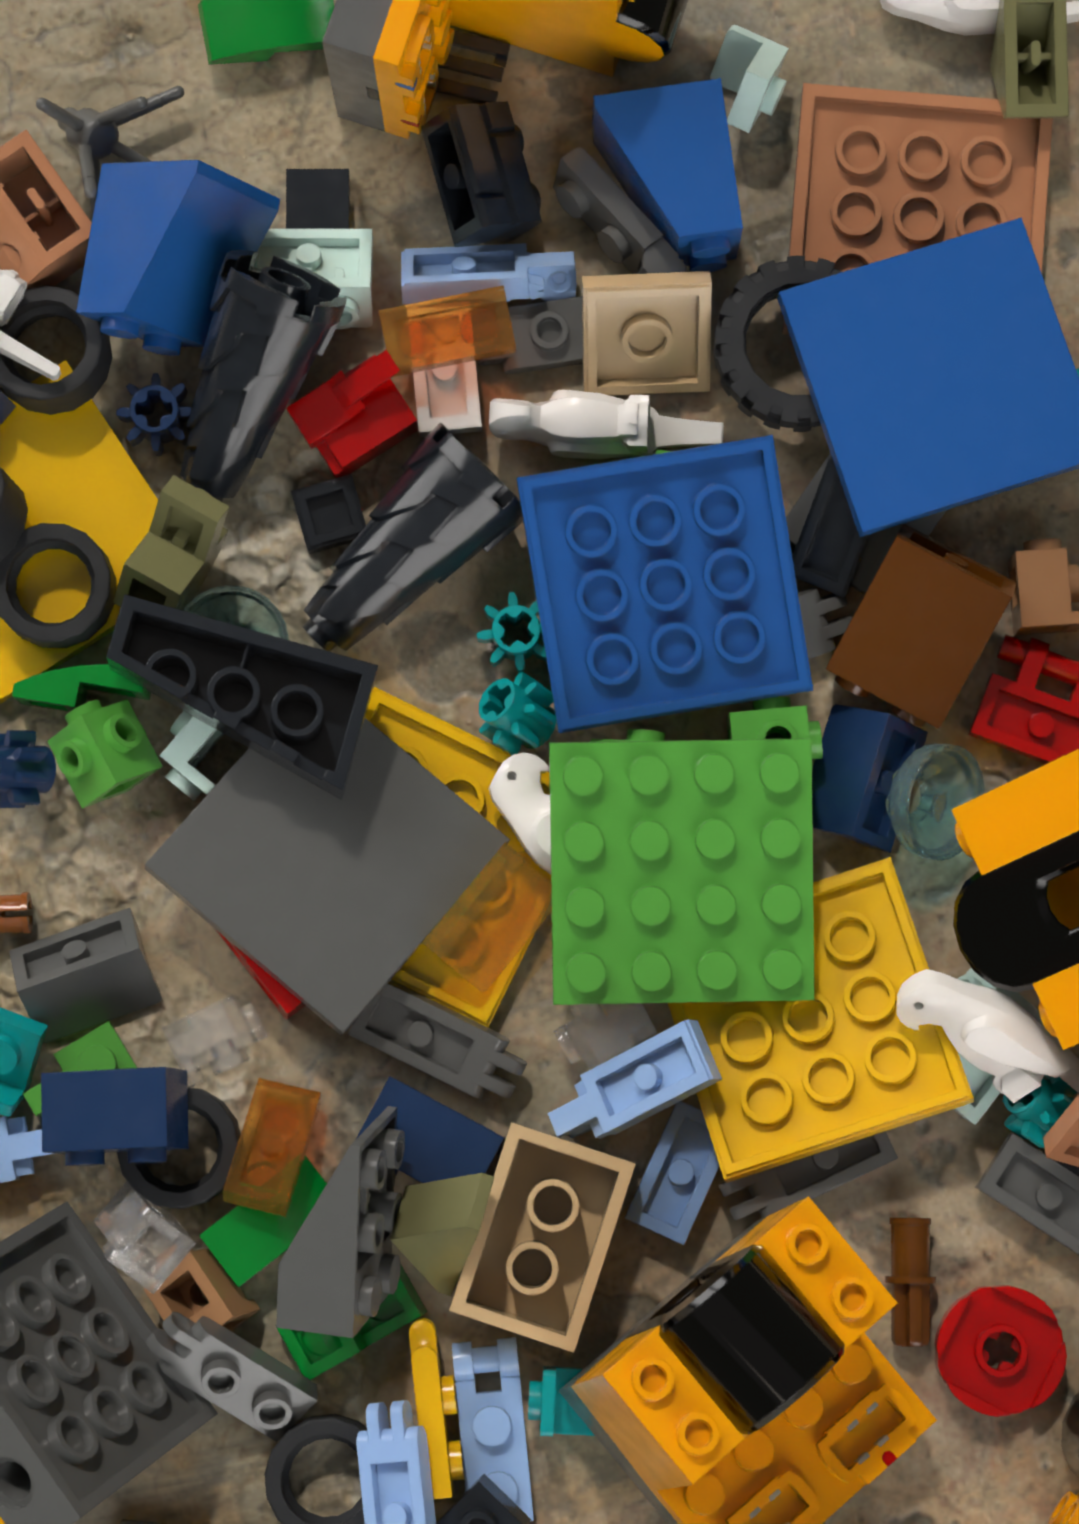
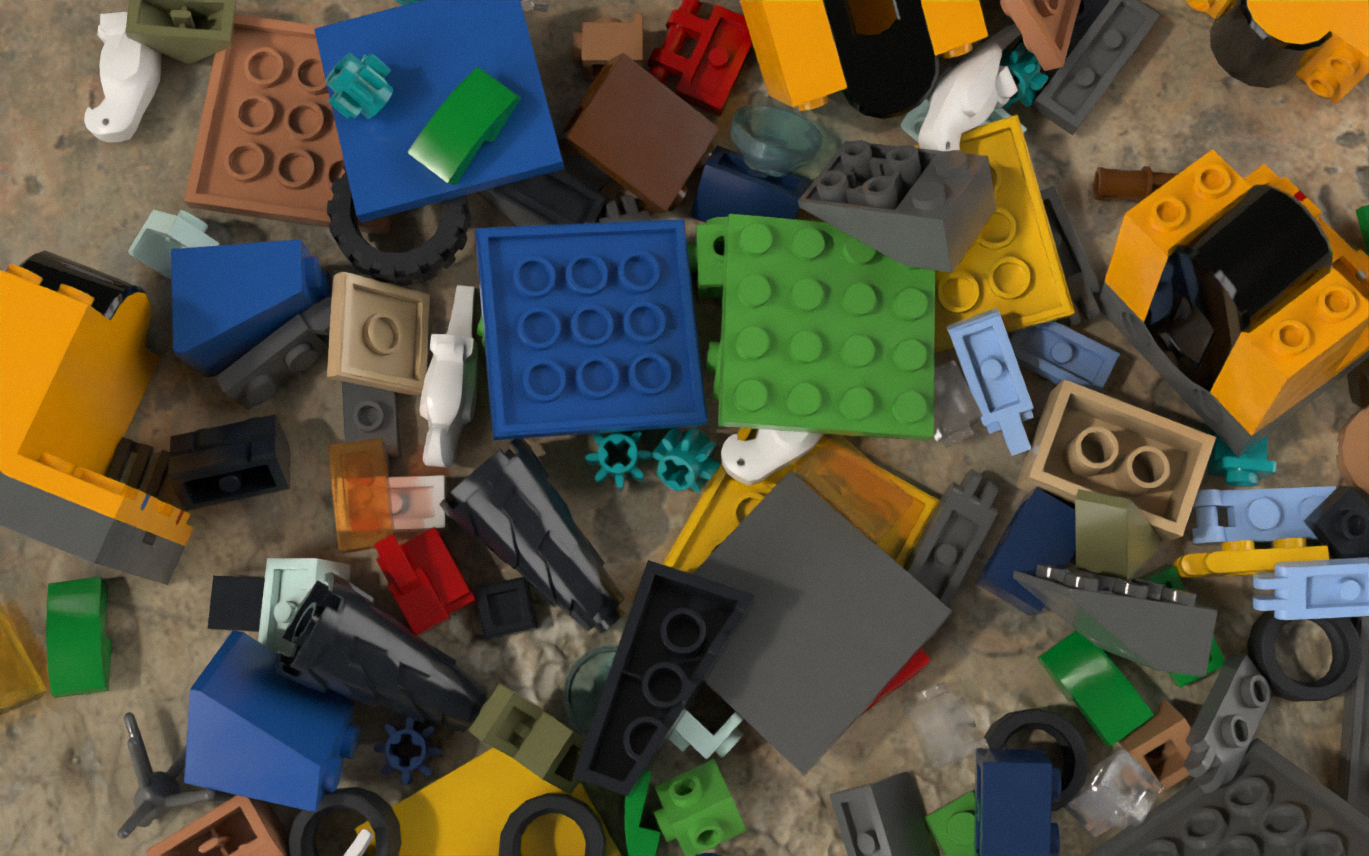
camera: 90 degrees left, 5 degrees down
clear orange plate [223,1078,321,1217] -> none
light blue hinge [401,243,577,306] -> none
red plate [934,1285,1067,1417] -> none
none -> teal gear [325,52,393,119]
none -> green slope [407,67,521,185]
none -> dark grey slope [798,140,996,273]

